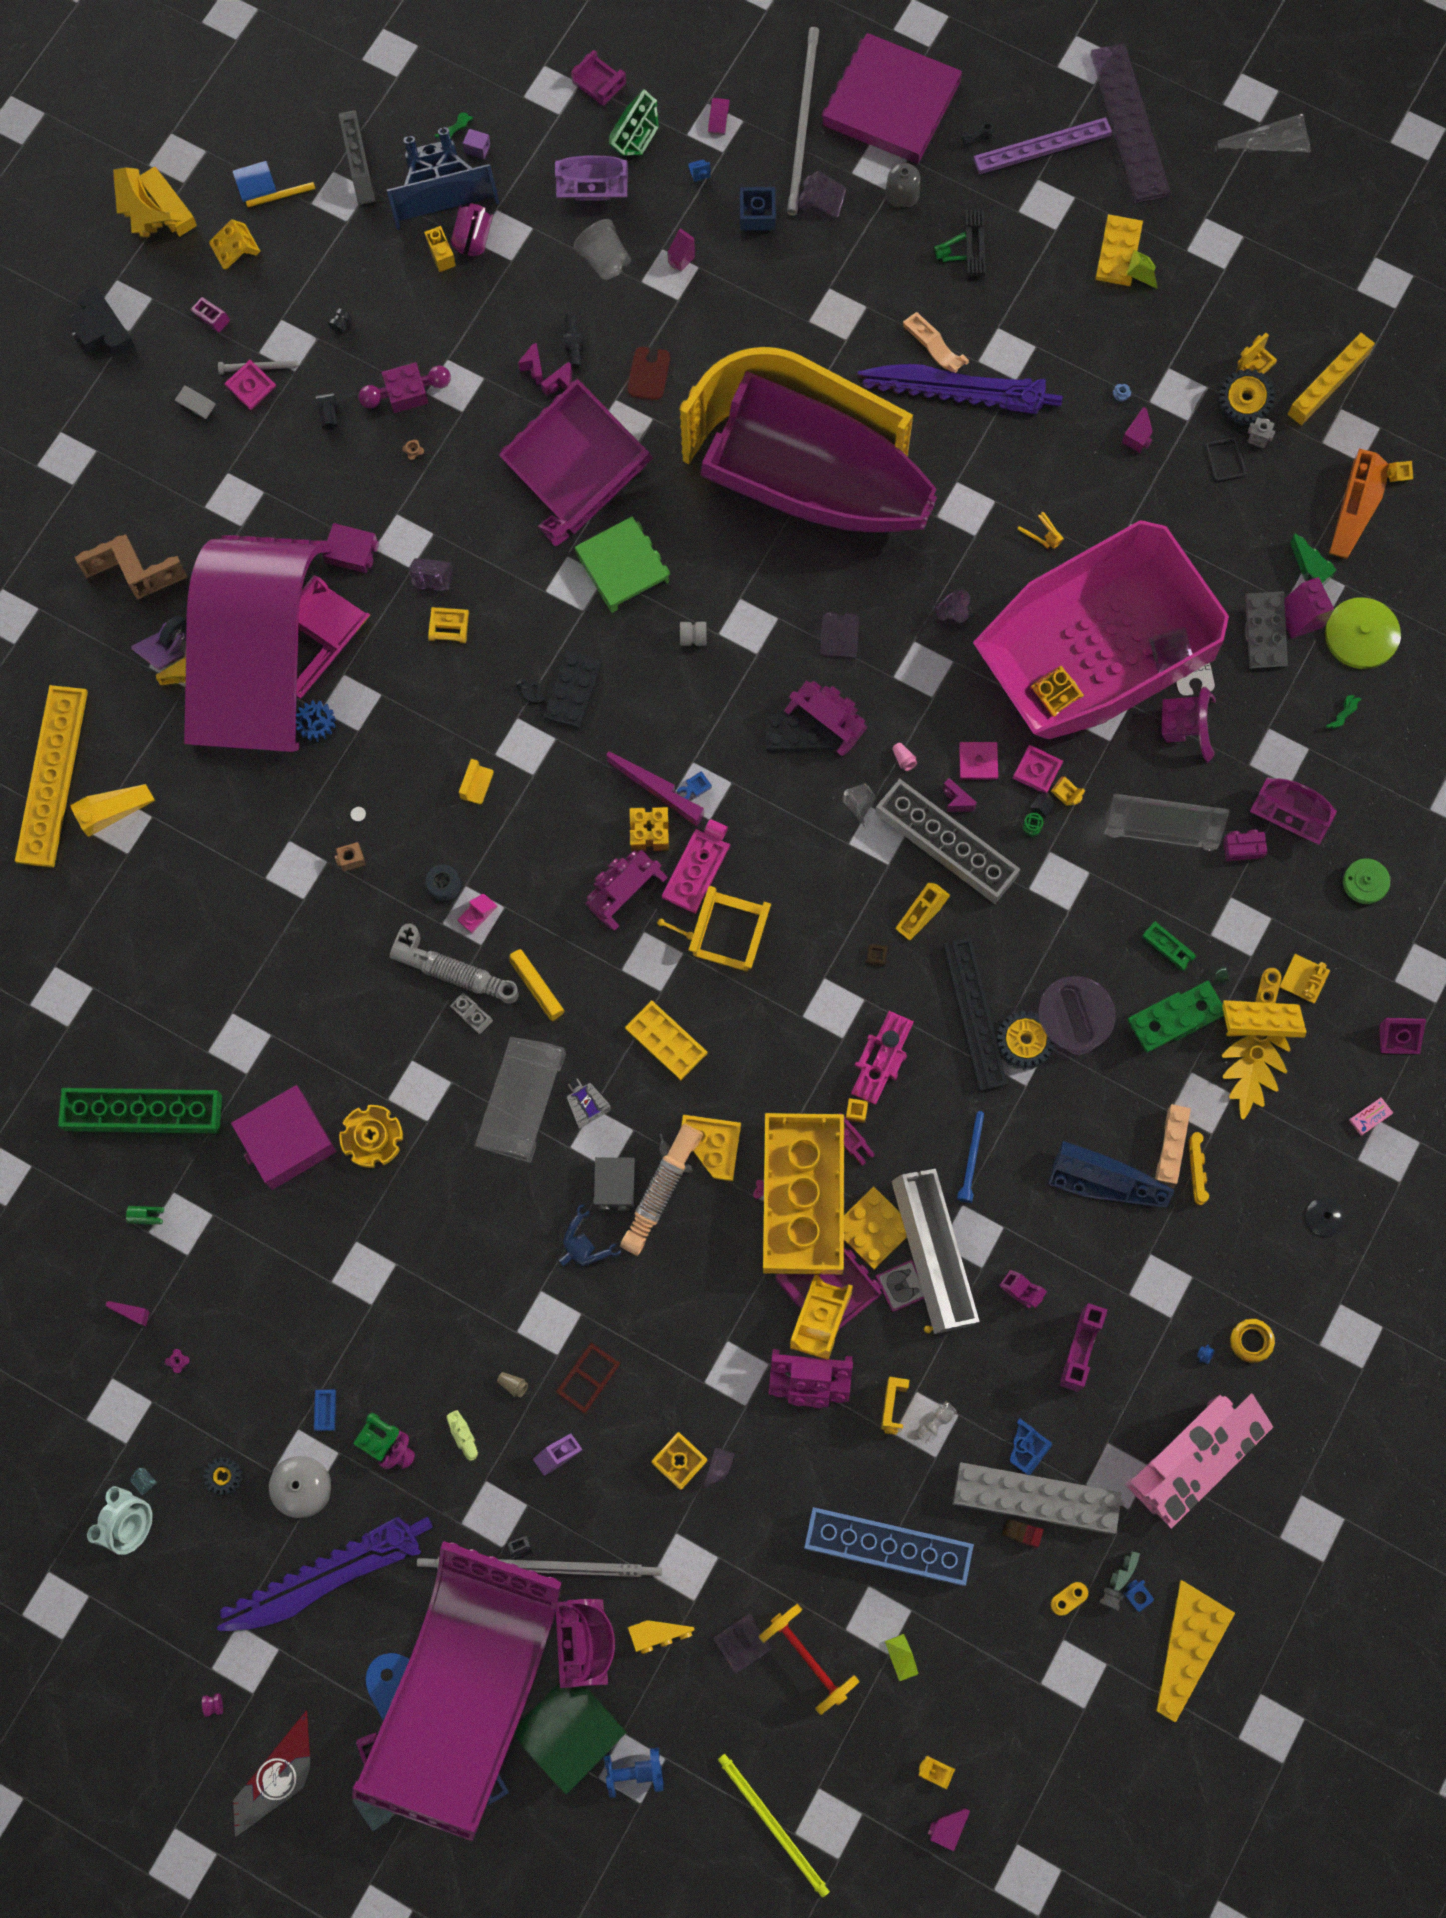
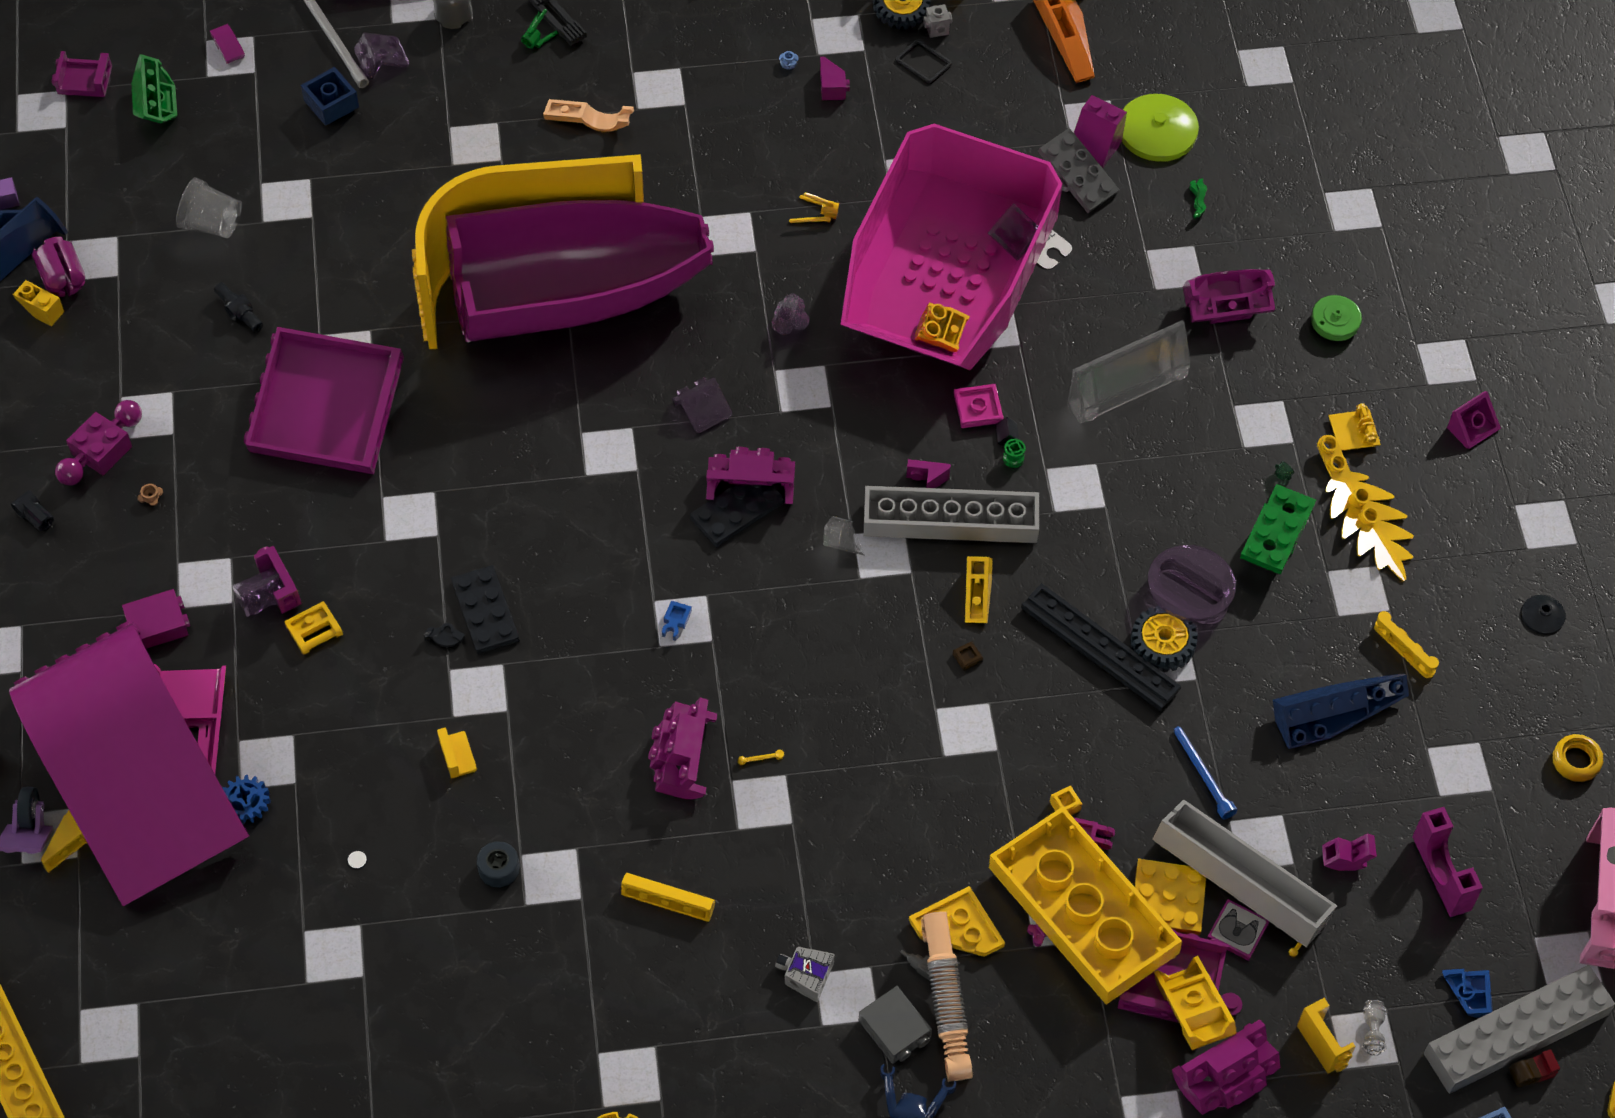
camera: 40 degrees left, 15 degrees down
yellow wedge [70,784,155,837] -> none
medium nougat brick [335,842,366,871] -> none
light grey piece [390,924,519,1004] -> none
light grey slope [450,993,493,1034] -> none
dark pink slope [457,894,498,934] -> none
clear slope [475,1037,566,1163] -> none
magenta slope [518,343,543,385] -> none
magenta slope [538,515,569,546] -> none
magenta slope [541,362,572,396] -> none
medium lavender piece [555,156,628,201] -> none
bright green panel [575,517,670,613] -> none
magenta slope [606,751,704,826] -> none
yellow plate [625,1001,708,1081] -> none
clear red piece [628,347,670,399] -> none
yellow brick [630,807,669,852] -> none
dark pink hinge [662,819,731,914] -> none
magenta slope [667,228,695,272] -> none
light grey wheel [680,622,707,646] -> none
blue bracket [688,159,711,182] -> none
yellow piece [689,886,771,972] -> none
dark pink piece [851,1011,914,1105] -> none
dark purple piece [857,364,1063,414] -> none
bright pink cone [892,743,917,771] -> none
dark pink plate [959,742,998,780] -> none
yellow bracket [1051,776,1085,806] -> none
green plate [1142,921,1196,971] -> none
light nougat arch [1155,1104,1191,1188] -> none
magenta piece [1162,686,1216,763] -> none
blue plate [1197,1345,1214,1364] -> none
yellow plate [1222,1000,1306,1038] -> none
magenta brick [1223,830,1267,861] -> none
green slope [1290,533,1336,586] -> none
bright pink tile [1349,1098,1393,1136] -> none
none -> magenta panel [254,546,302,614]
none -> magenta plate [1221,993,1242,1016]

